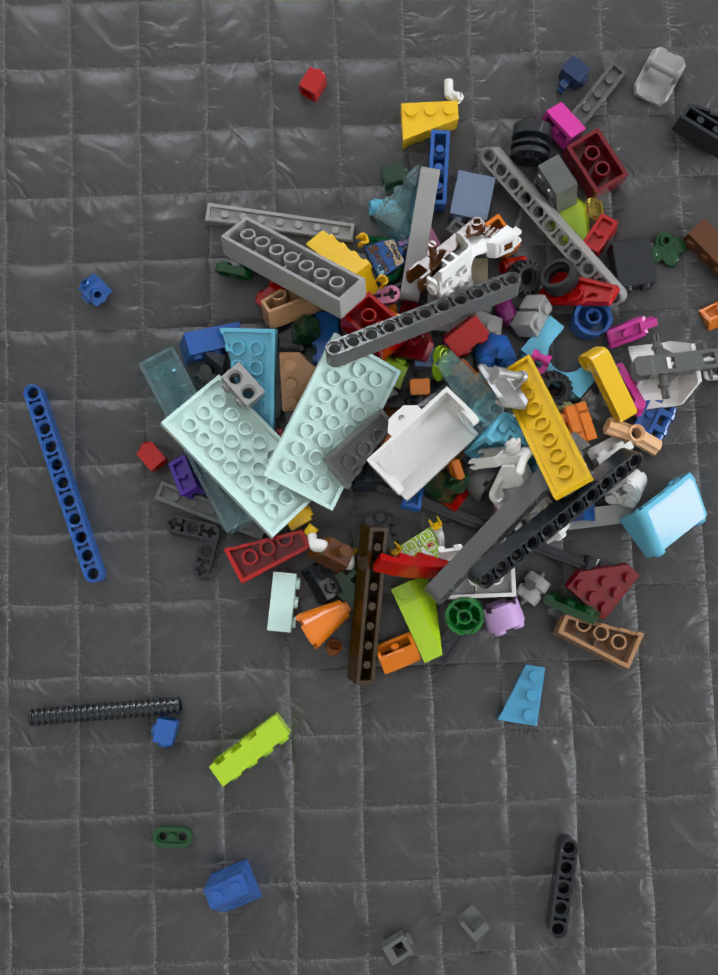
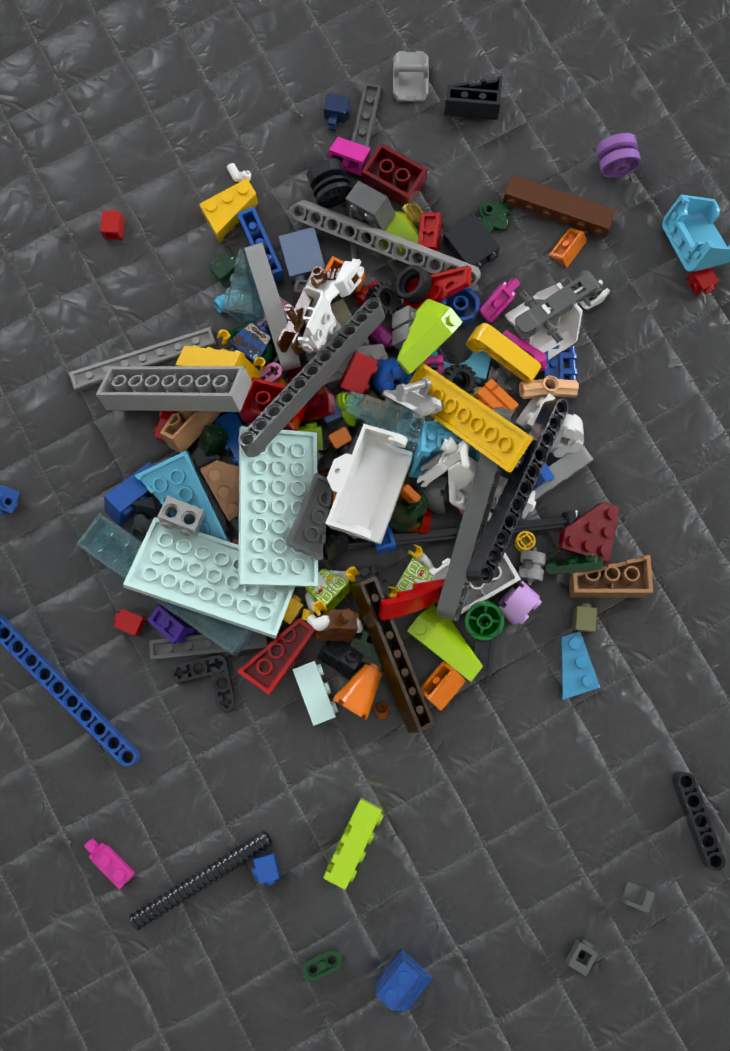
camera: 25 degrees left, 5 degrees down
dark green plate [215,261,253,281] -> none
windscreen [619,472,707,558] -> none
none -> dark pink hinge [84,838,135,890]
none -> torso [305,567,360,616]
none -> lime wedge [396,299,462,375]
none -> yellow wheel [514,531,536,552]
none -> olive brick [572,603,597,633]

